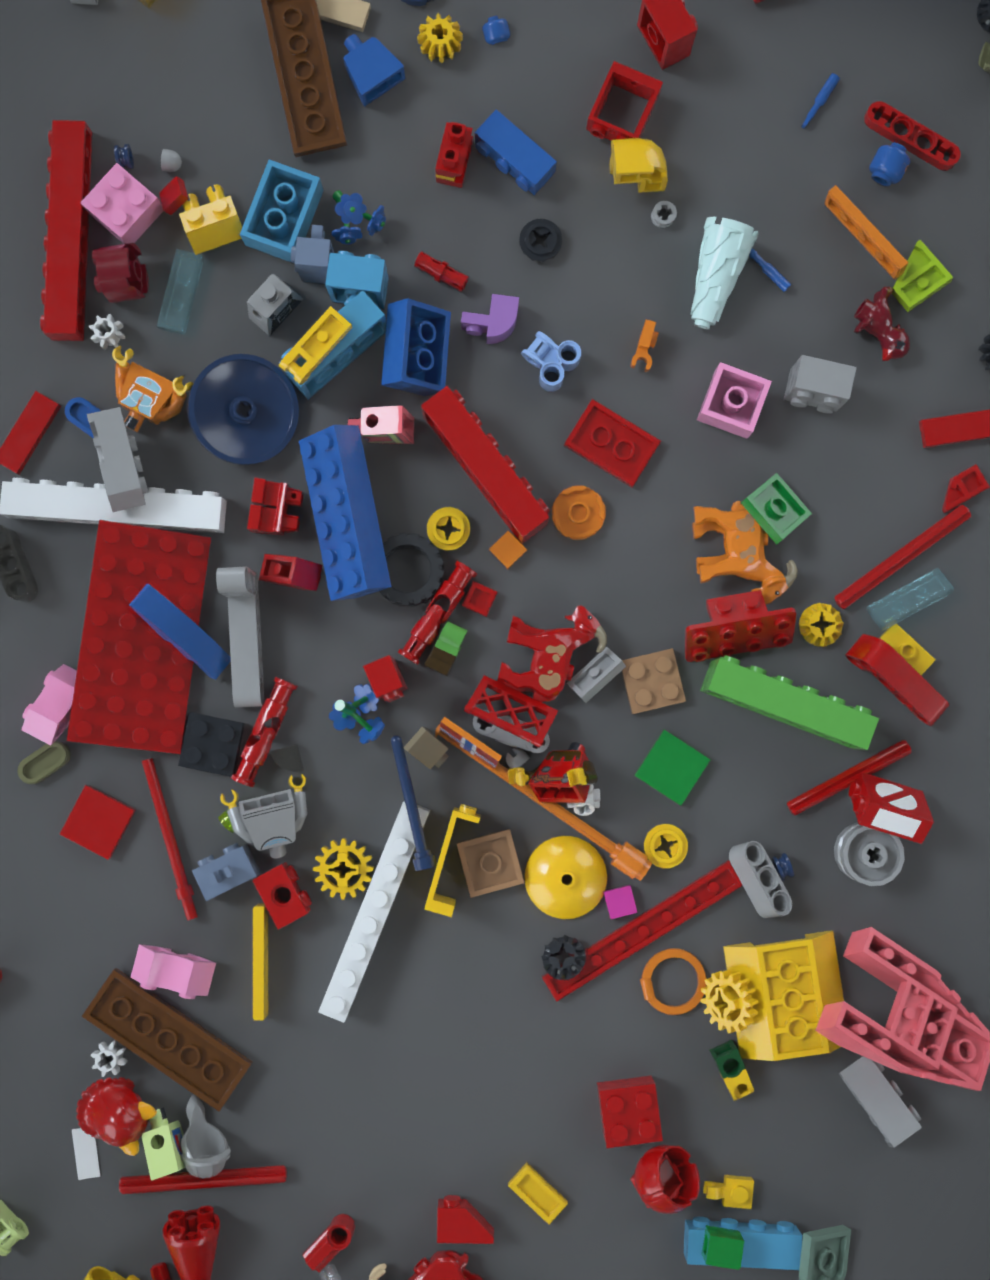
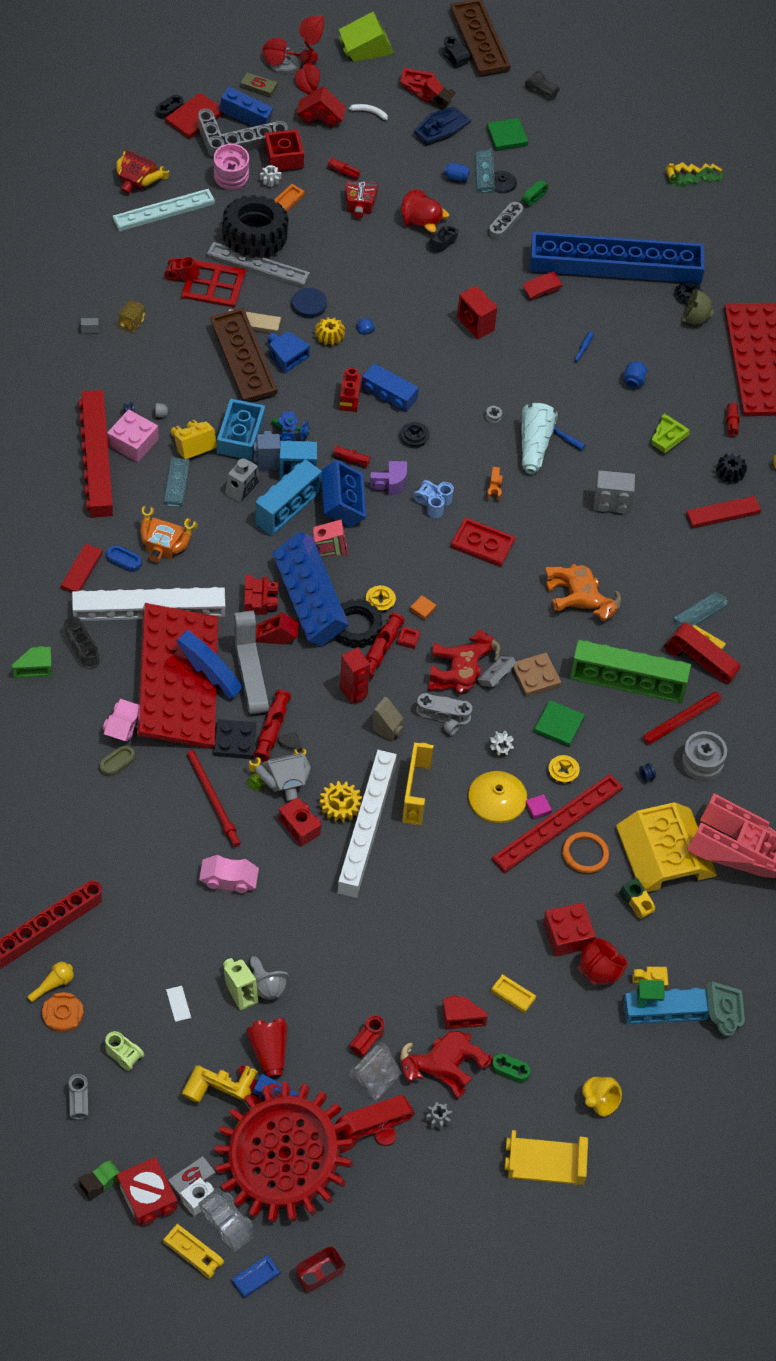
camera: 10 degrees left, 30 degrees down
red tile [59,785,136,860] -> none
red hair [76,1077,157,1156] -> none
reddish brown plate [81,968,253,1112] -> none
light grey wedge [87,407,149,512] -> none
white gear [89,314,125,350] -> none
white gear [91,1040,128,1077] -> none
dark red brick [92,242,149,303] -> none
red axle [119,1165,287,1194] -> none
red tile [159,176,188,215] -> none
dark blue dish [188,354,299,465] -> none
sand blue brick [192,842,261,901] -> none
yellow tile [253,903,268,1020] -> none
yellow plate [279,306,353,385] -> none
blue plant [329,684,385,744] -> none
dark blue piece [391,735,437,871] -> none
red brick [421,385,550,544] -> none
leg [424,621,468,676] -> none
orange flag [435,717,652,881] -> none
medium nougat plate [457,829,524,898] -> none
red window [464,675,558,748] -> none
torso [508,742,598,803] -> none
black gear [541,935,586,980] -> none
orange tile [552,486,606,540] -> none
red window [586,61,663,140] -> none
yellow brick [609,138,668,193] -> none
red bracket [685,590,797,662] -> none
bright pink brick [697,362,772,439] -> none
yellow gear [700,969,758,1033] -> none
light grey beam [729,841,792,919] -> none
green plate [741,473,812,545] -> none
yellow gear [799,603,844,647] -> none
orange tile [825,185,909,280] -> none
red axle [834,505,972,609] -> none
light grey wedge [838,1056,922,1148] -> none
red brick [849,772,934,844] -> none
dark red animal [854,286,910,361] -> none
red beam [864,101,961,171] -> none
red tile [942,464,990,513] -> none

